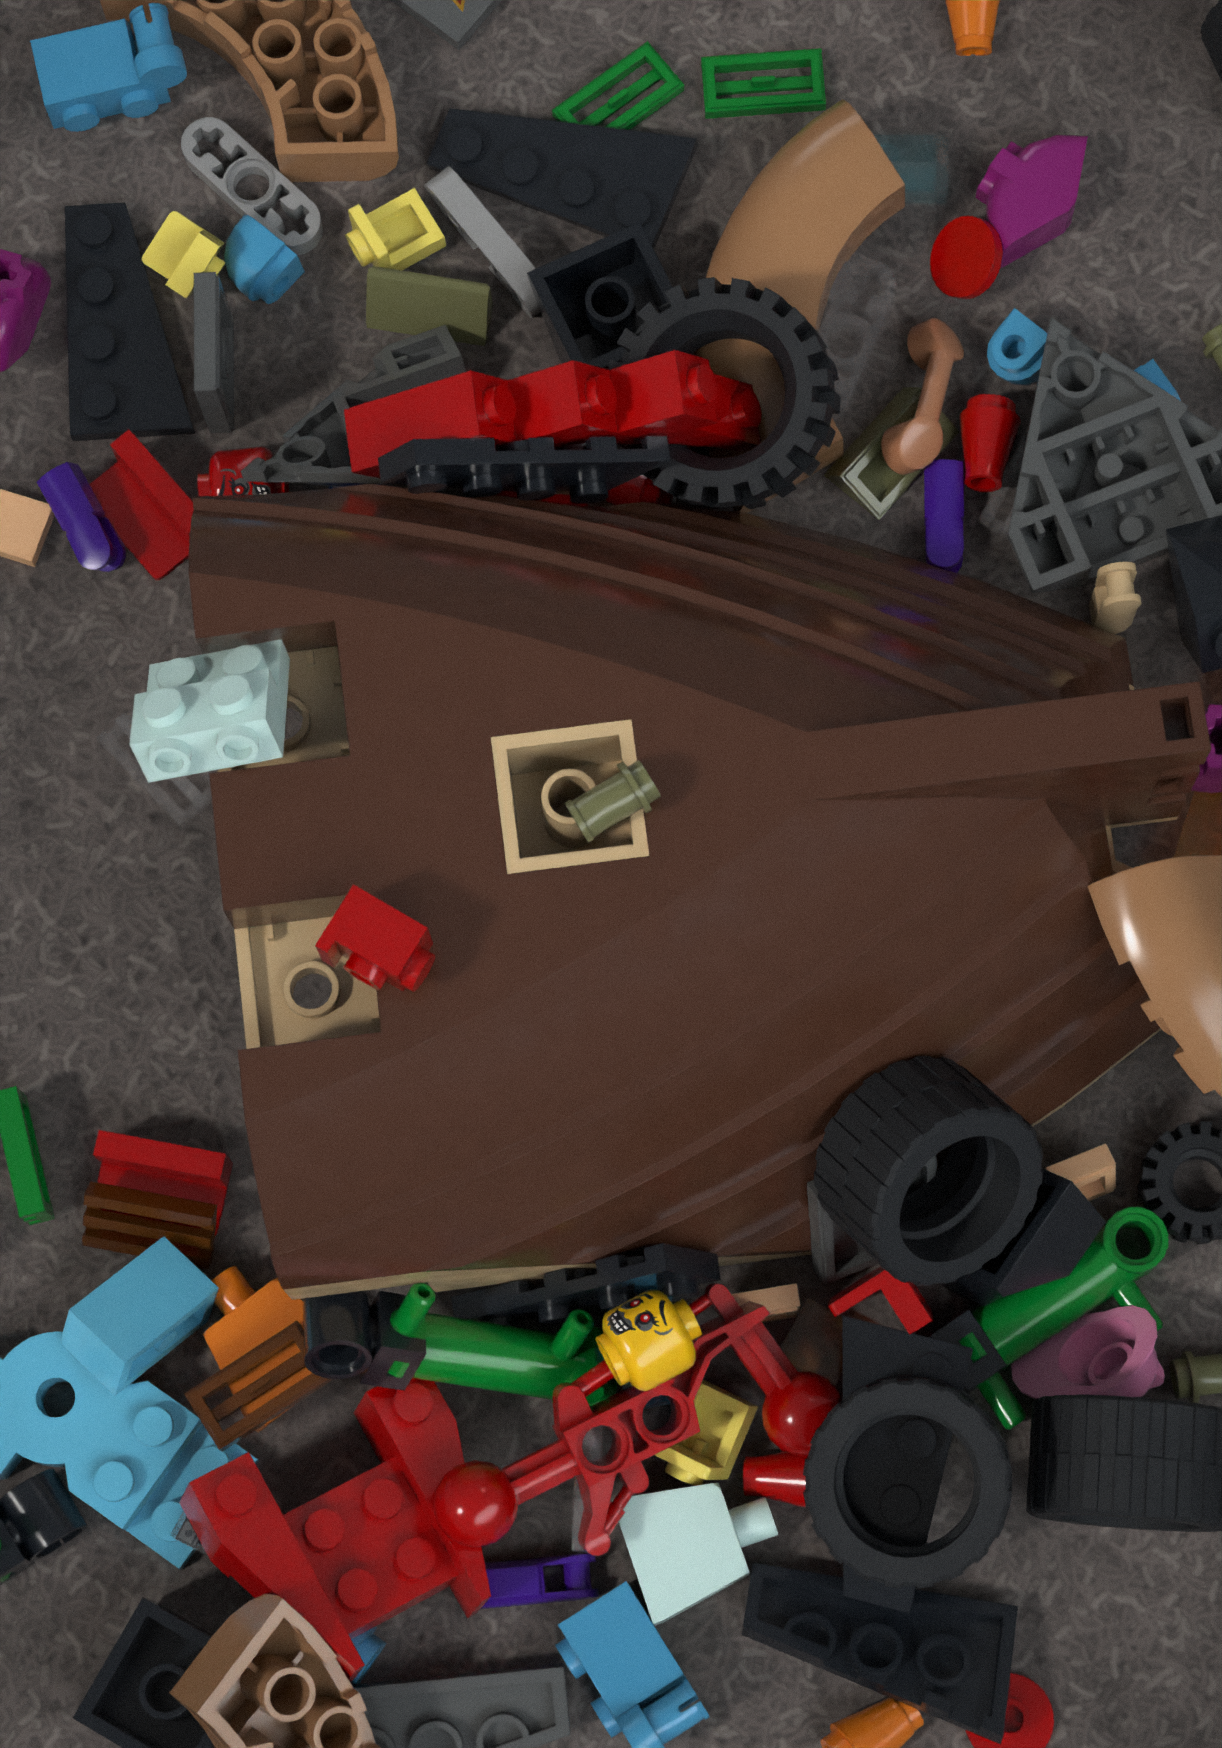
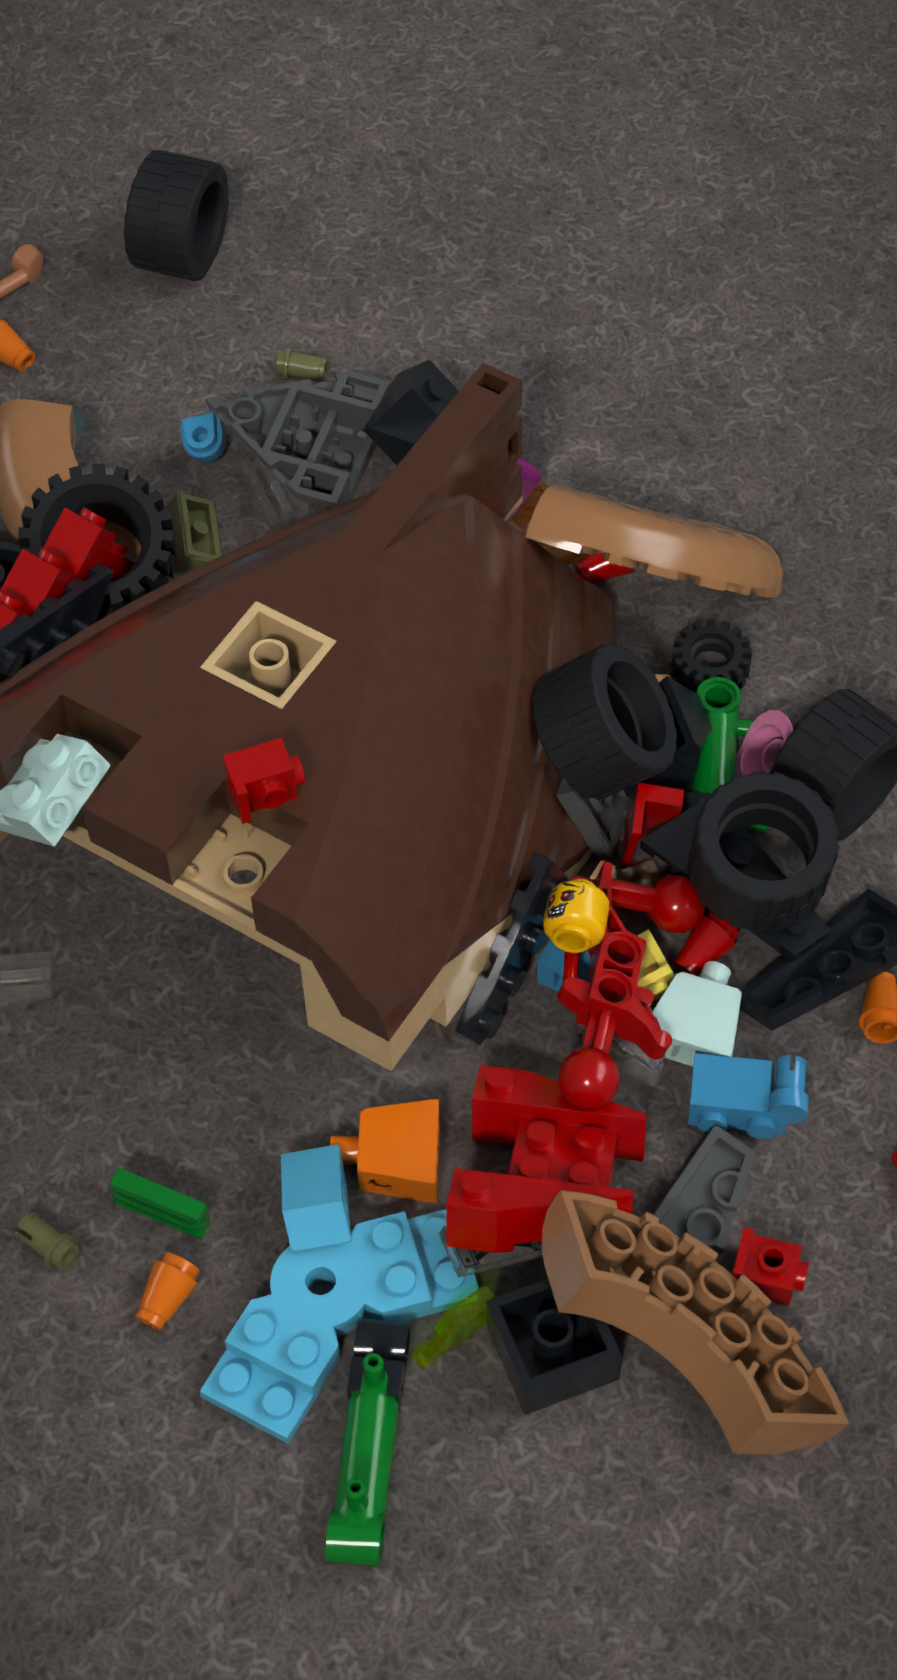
camera: 55 degrees left, 20 degrees down
reddish brown tile [82,1181,217,1269] -> none
red panel [93,1130,233,1236] -> none
reddish brown tile [184,1321,333,1452] -> none
green piece [303,1283,618,1406] -> none
dark purple bar [481,1554,599,1609] -> none
olive pin [565,760,661,843] -> none
nougat bar [881,318,964,475] -> none
dark purple bar [924,459,964,573] -> none
red piece [930,216,1003,299] -> none
red cone [959,394,1021,492] -> none
magenta piece [975,134,1088,268] -> none
tan bar [1089,562,1142,634] -> none
none -> clear neon green tile [412,1286,496,1370]

